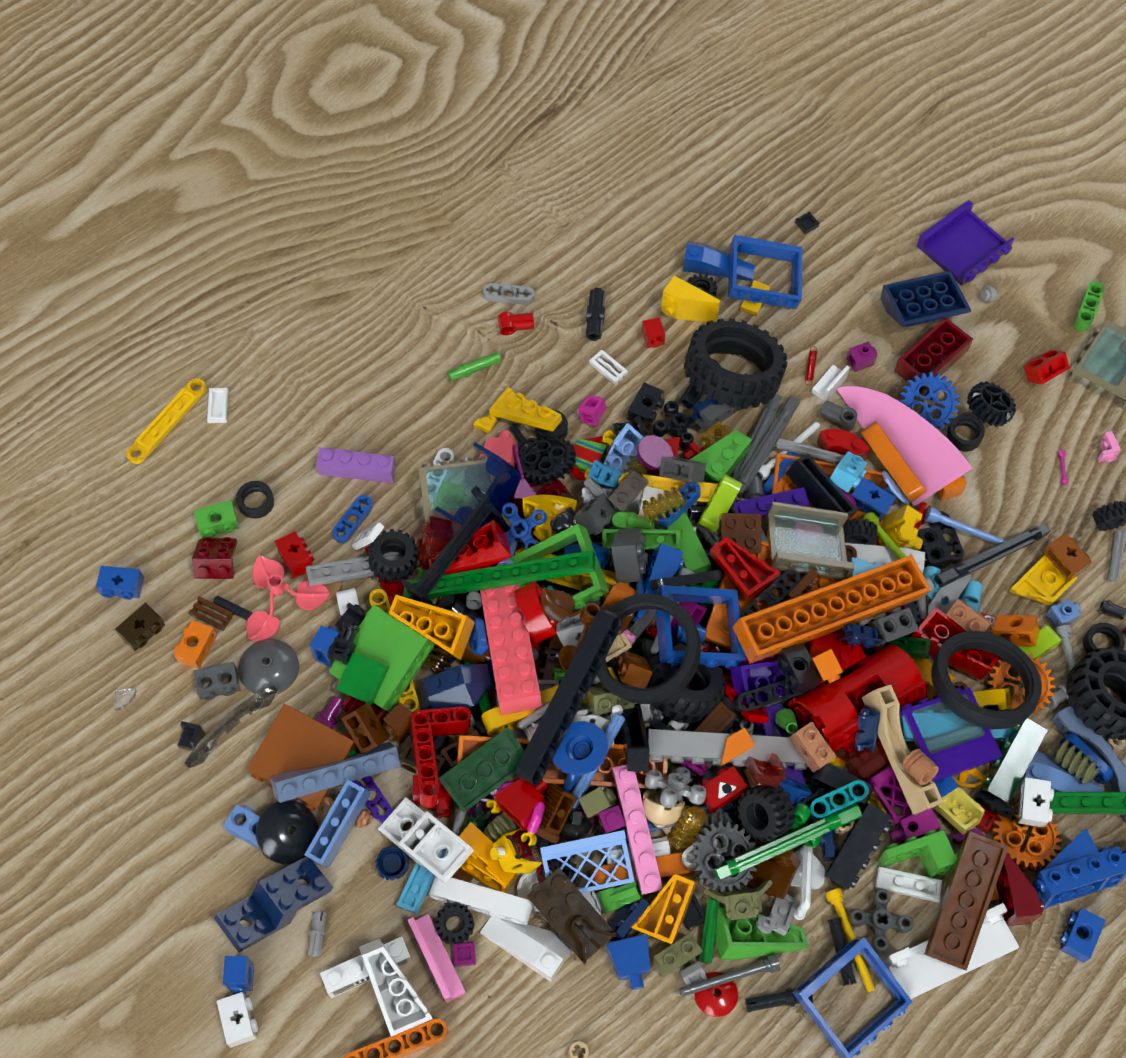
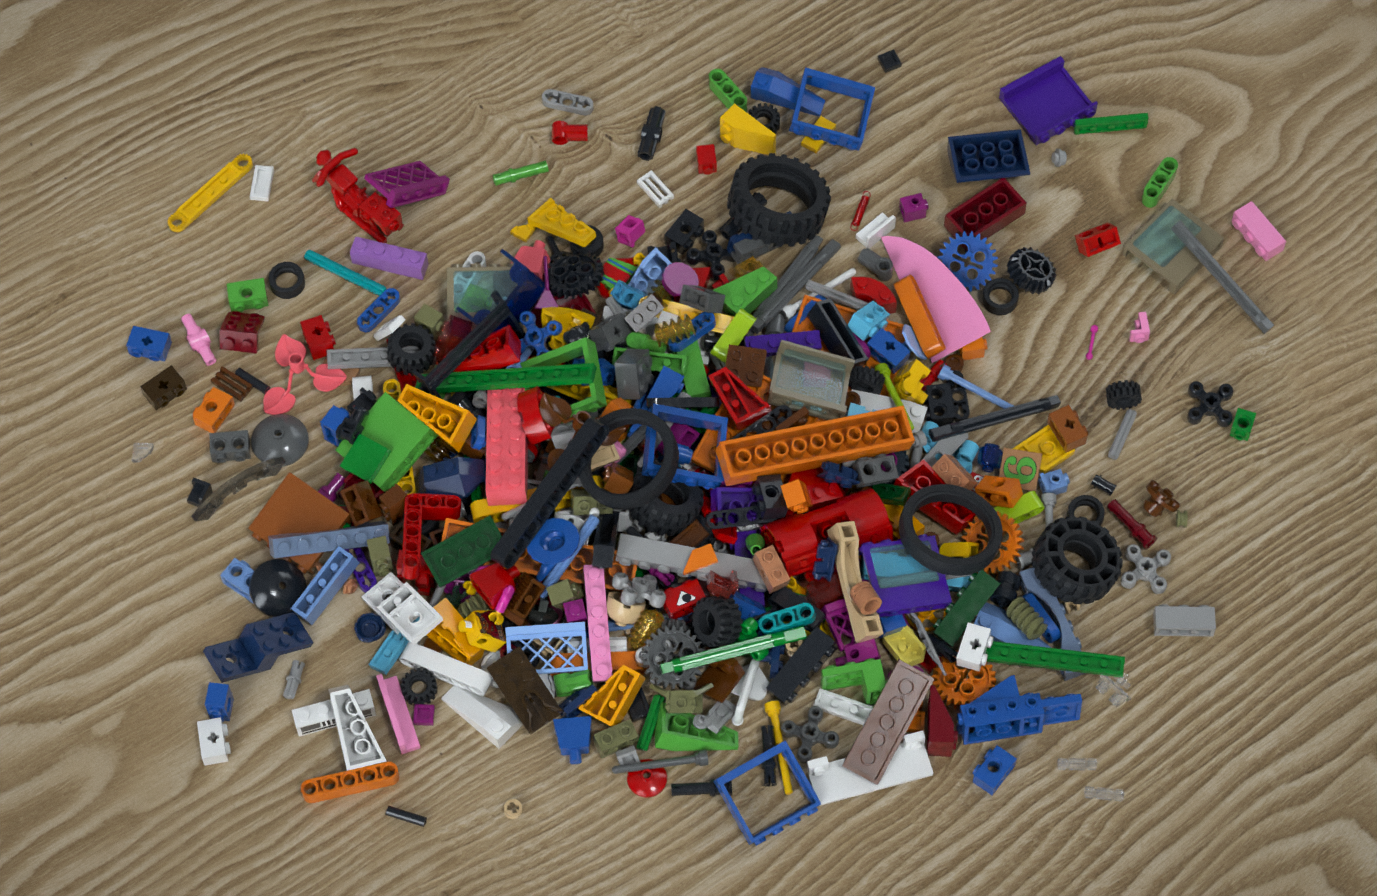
camera: 10 degrees right, 0 degrees up
none -> bright pink pin [181,313,216,366]
none -> teal axle [304,250,387,296]
none -> red piece [312,148,404,243]
none -> magenta fence [364,161,450,208]
none -> olive brick [367,535,394,577]
none -> olive brick [414,304,446,345]
none -> tan bracket [532,637,567,657]
none -> bright green beam [709,69,747,112]
none -> light grey piece [909,613,947,676]
none -> reddish brown tile [945,354,964,372]
none -> clear blue head [977,443,1003,473]
none -> black wheel [990,571,1021,607]
none -> tile [999,448,1042,492]
none -> green tile [1074,113,1149,135]

